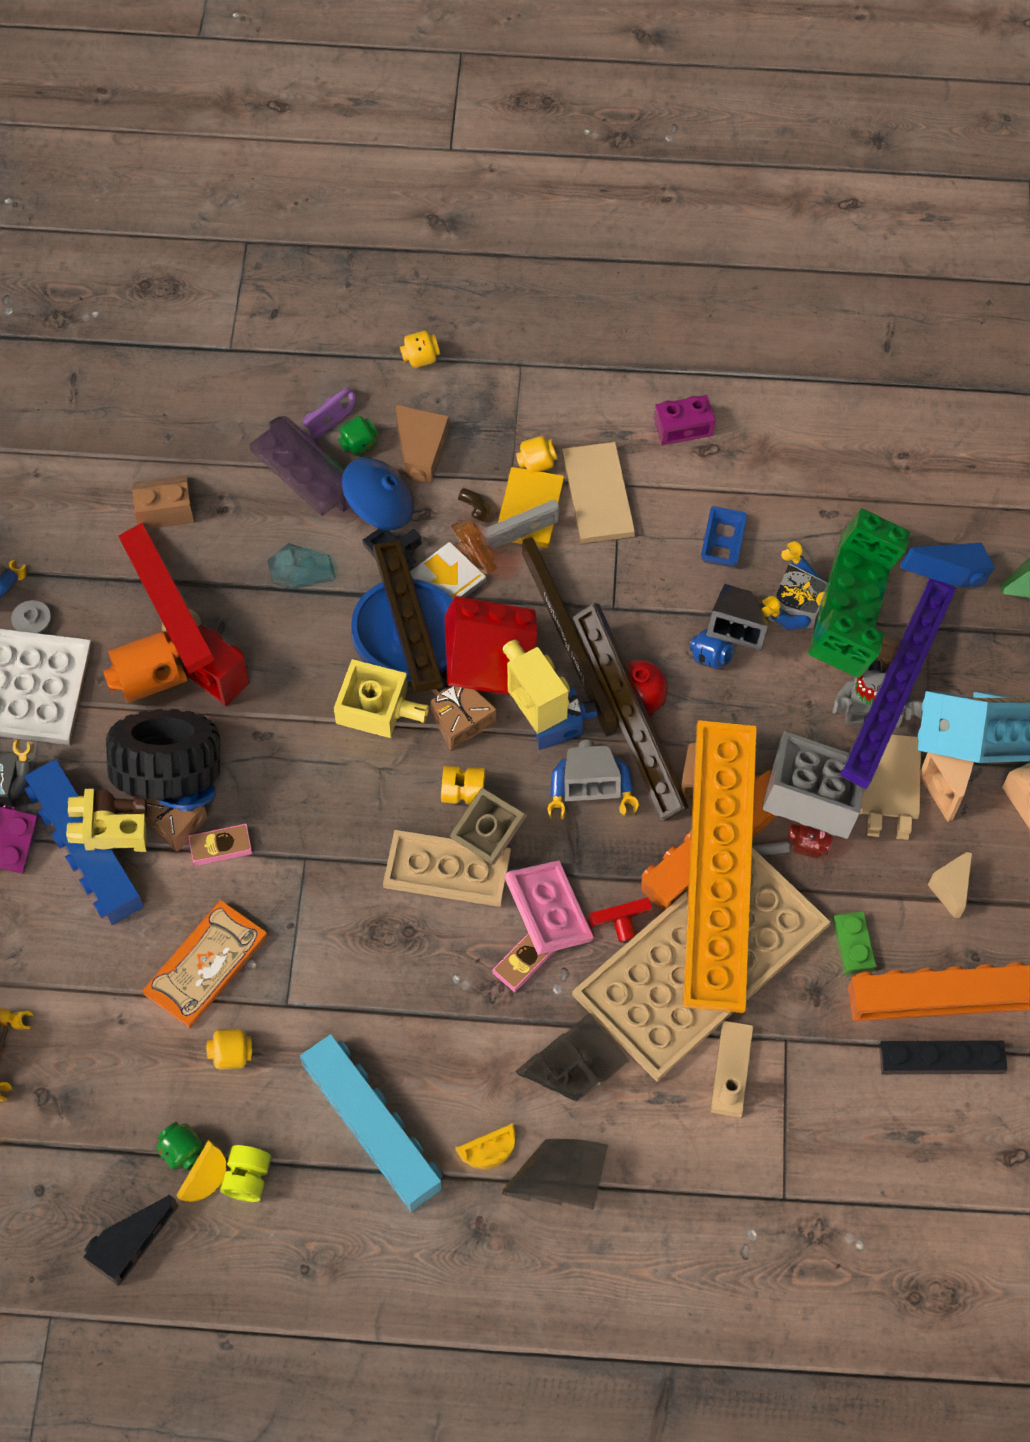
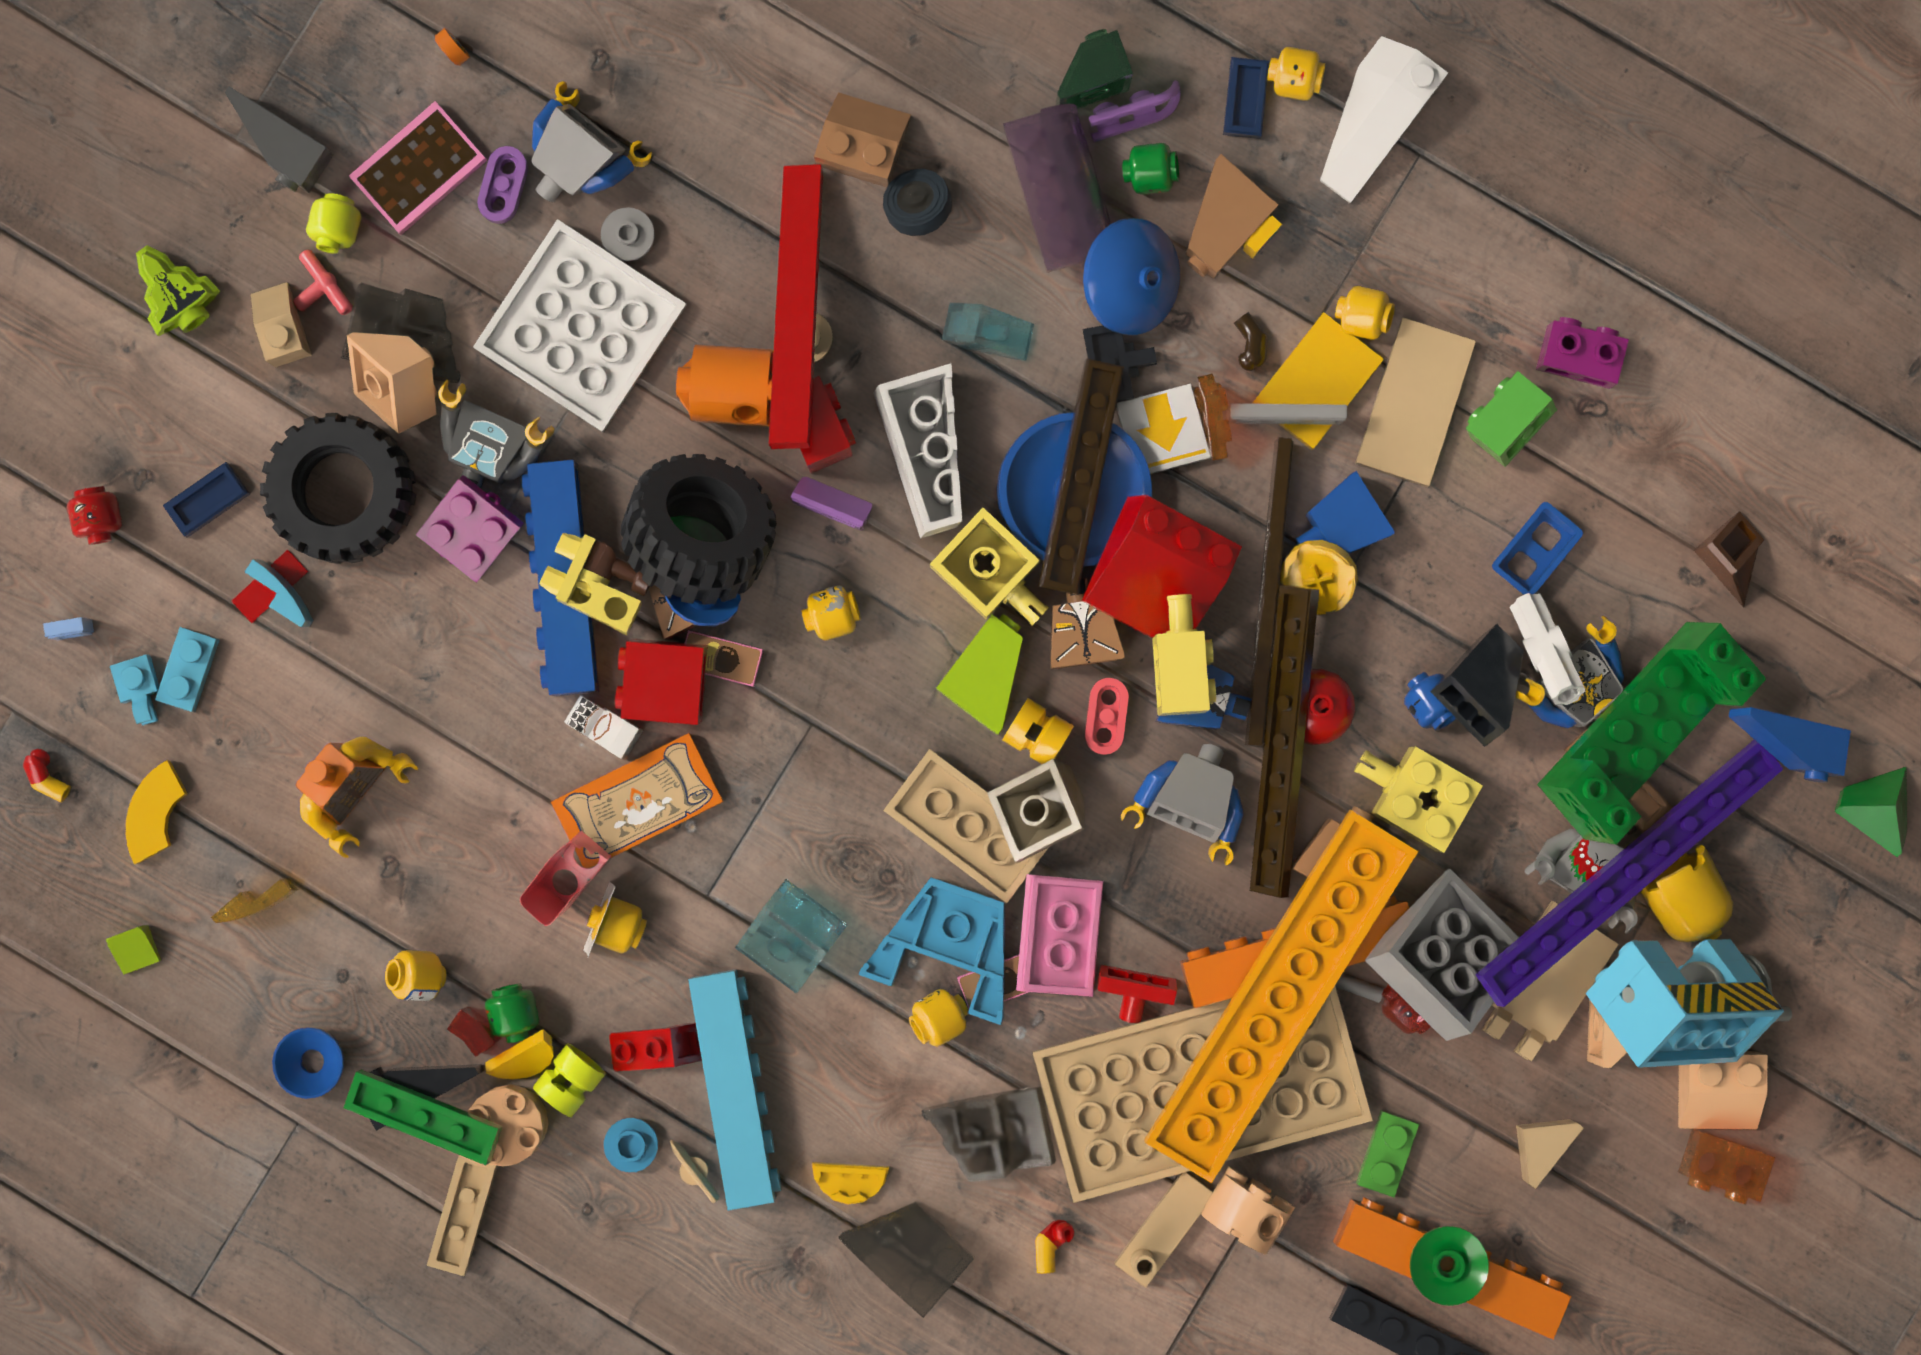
camera: 25 degrees right, 25 degrees up
none -> blue piece [272,1027,345,1099]
none -> green plate [343,1069,503,1166]
none -> yellow head [385,950,447,1001]
none -> tan plate [427,1155,497,1276]
none -> clear red piece [447,1006,502,1057]
none -> light nougat brick [467,1084,549,1167]
none -> coral piece [520,831,611,926]
none -> white leg [564,695,643,760]
none -> white sticker [583,882,615,958]
none -> dark azure piece [604,1118,658,1172]
none -> red bracket [609,1022,702,1072]
none -> red piece [615,639,708,725]
none -> tan piece [670,1140,720,1203]
none -> clear light blue slope [735,879,847,994]
none -> medium lavender slope [791,477,872,531]
none -> yellow head [801,585,861,641]
none -> dark azure wing [859,877,1005,1025]
none -> white wedge [874,363,962,539]
none -> black wheel [883,169,952,236]
none -> yellow head [909,989,969,1047]
none -> lime slope [936,614,1023,736]
none -> arm [1035,1219,1075,1274]
none -> clear green slope [1055,29,1133,117]
none -> coral plate [1085,678,1129,755]
none -> light nougat brick [1201,1166,1296,1255]
none -> dark blue tile [1223,57,1269,139]
none -> yellow tile [1243,215,1282,259]
none -> yellow tile [1280,540,1358,615]
none -> blue torso [1295,471,1395,554]
none -> white wedge [1320,36,1448,203]
none -> light yellow brick [1354,746,1483,853]
none -> green dish [1409,1226,1489,1306]
none -> bright green brick [1466,371,1557,467]
none -> white piece [1510,593,1586,705]
none -> yellow cylinder [1640,845,1733,942]
none -> reddish brown slope [1694,511,1764,608]

